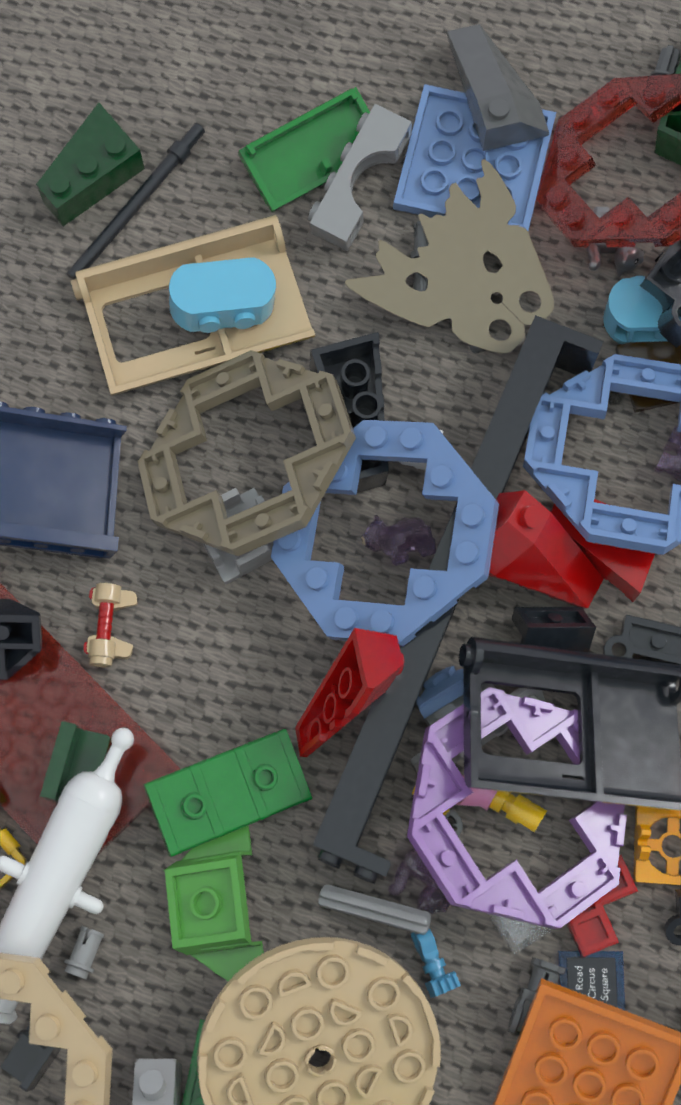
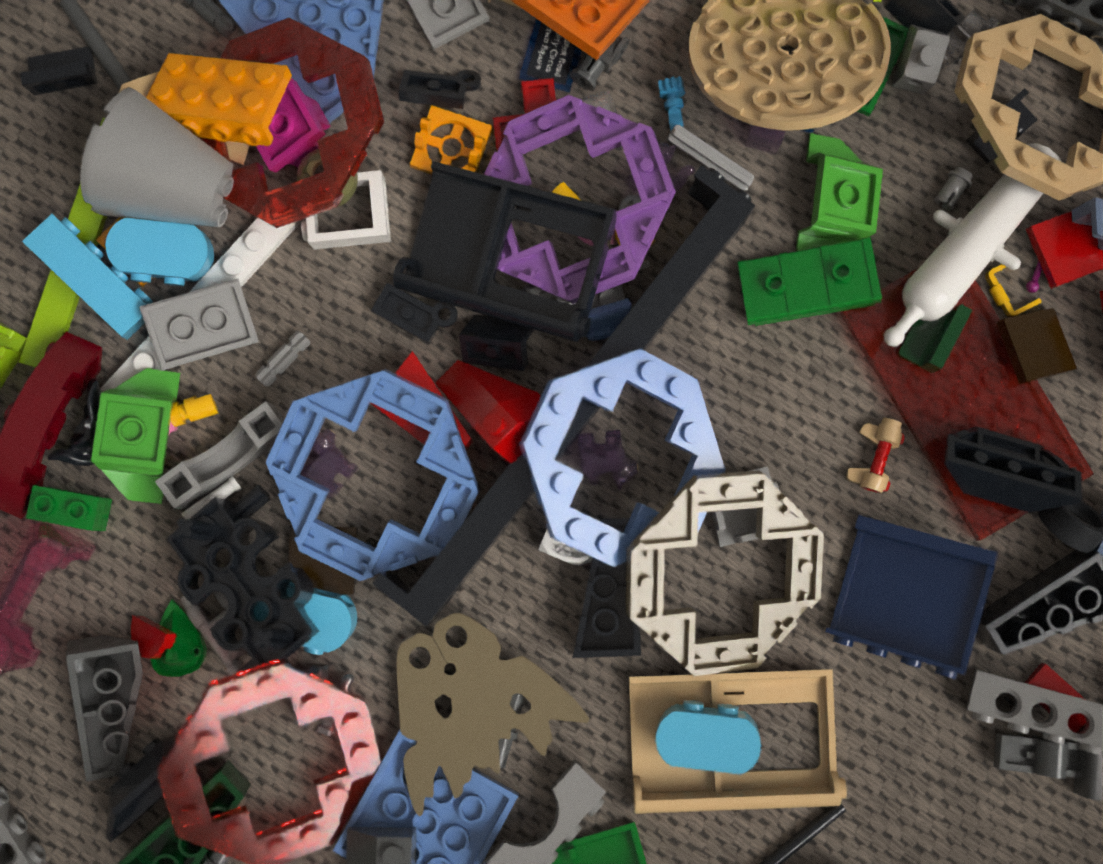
camera: 165 degrees left, 10 degrees up
red wedge [295,628,404,758] -> none

